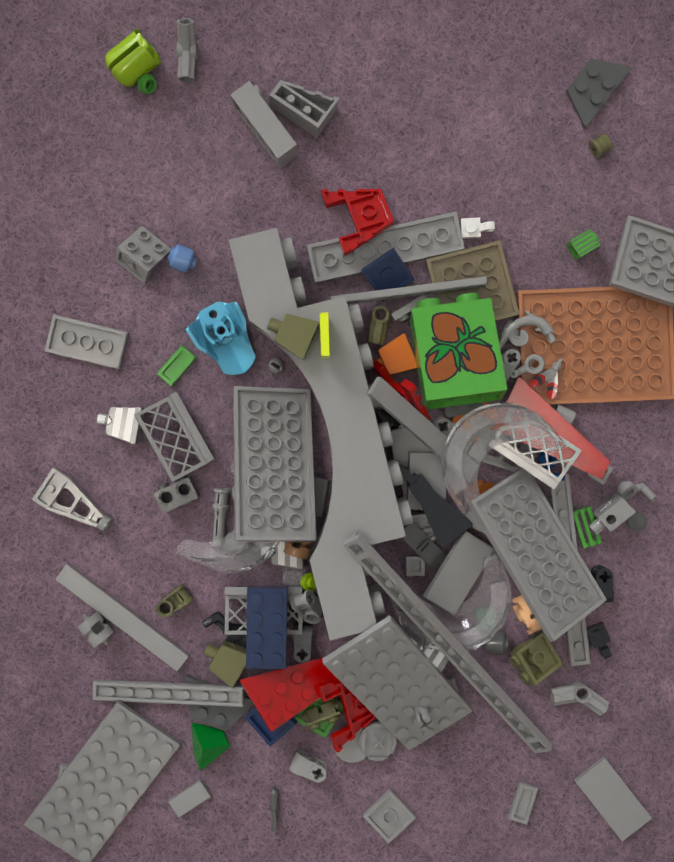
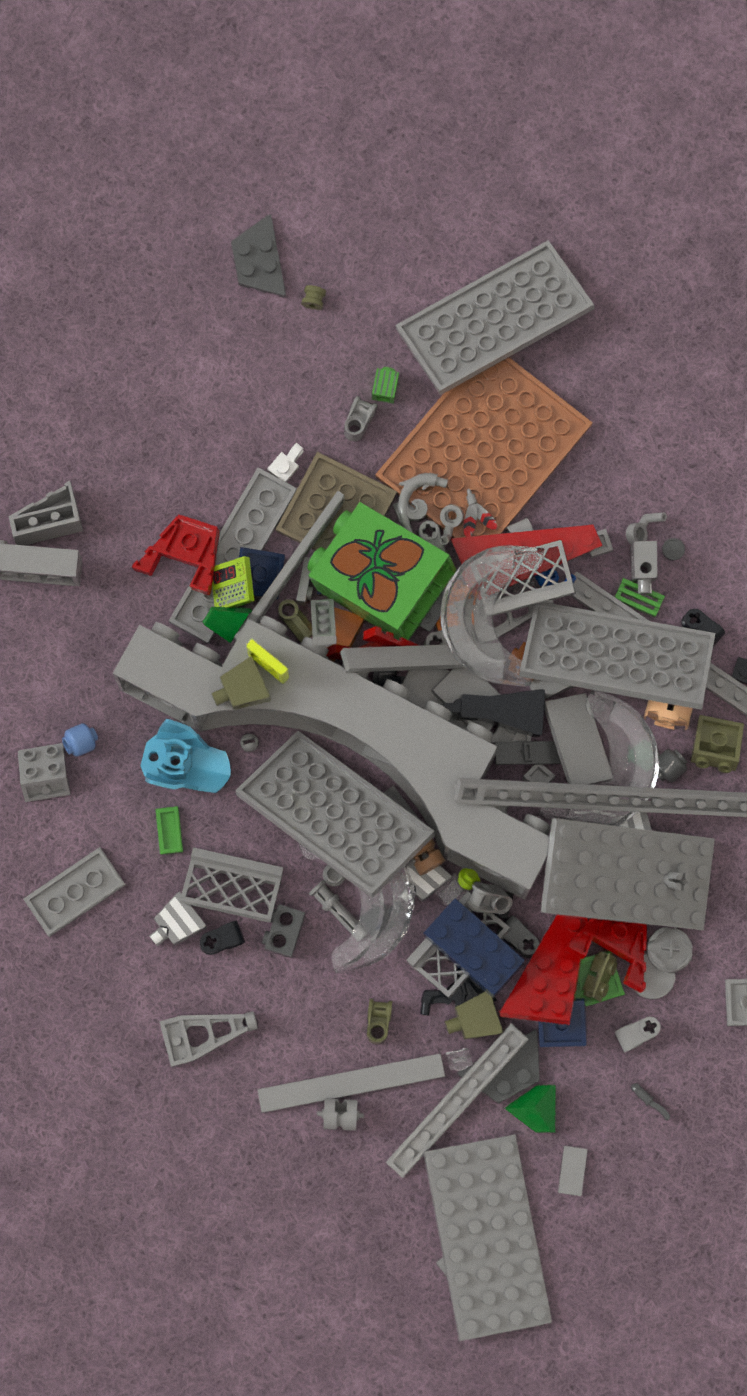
camera: 45 degrees left, 10 degrees down
none -> black piece [200,920,246,955]
none -> green slope [202,607,252,643]
none -> lime tile [212,556,254,608]
none -> light grey plate [311,599,337,647]
none -> light grey piece [344,396,378,442]
none -> clear plate [446,1048,473,1071]

